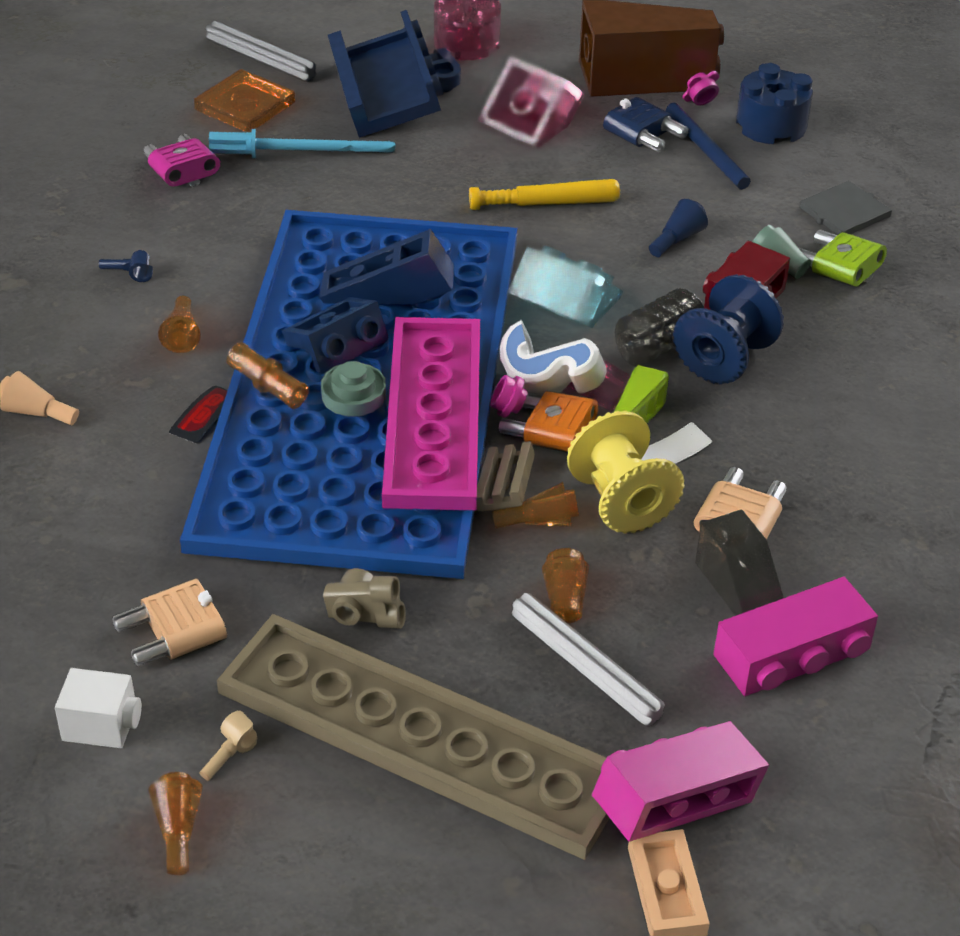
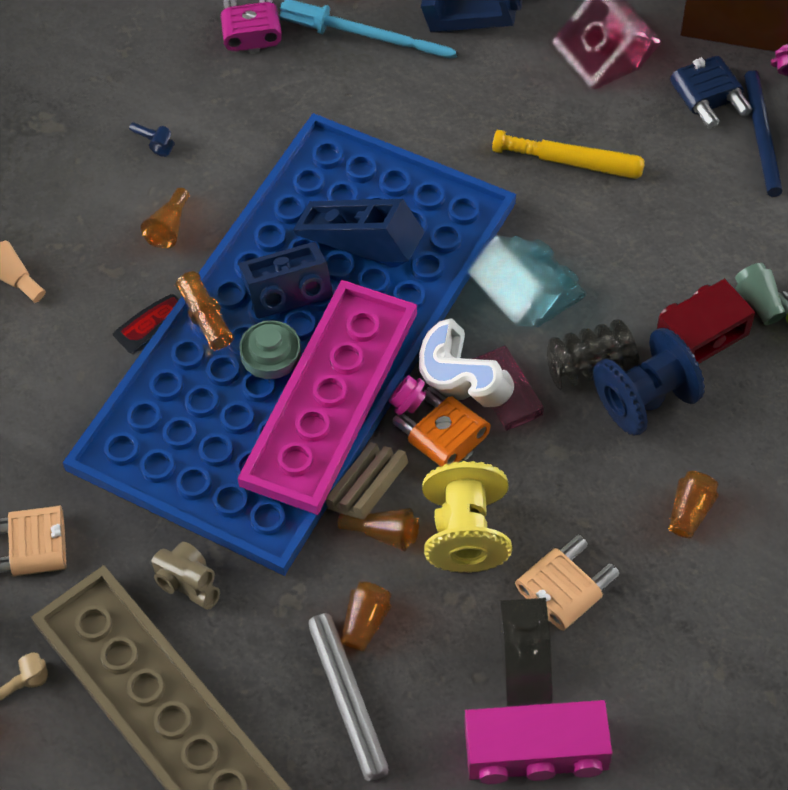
camera: 25 degrees right, 15 degrees up
lime slope [614,365,669,423] -> none
white sticker [641,422,712,464] -> none
dark blue cone [649,198,708,257] -> none
none -> clear orange cone [668,471,719,538]

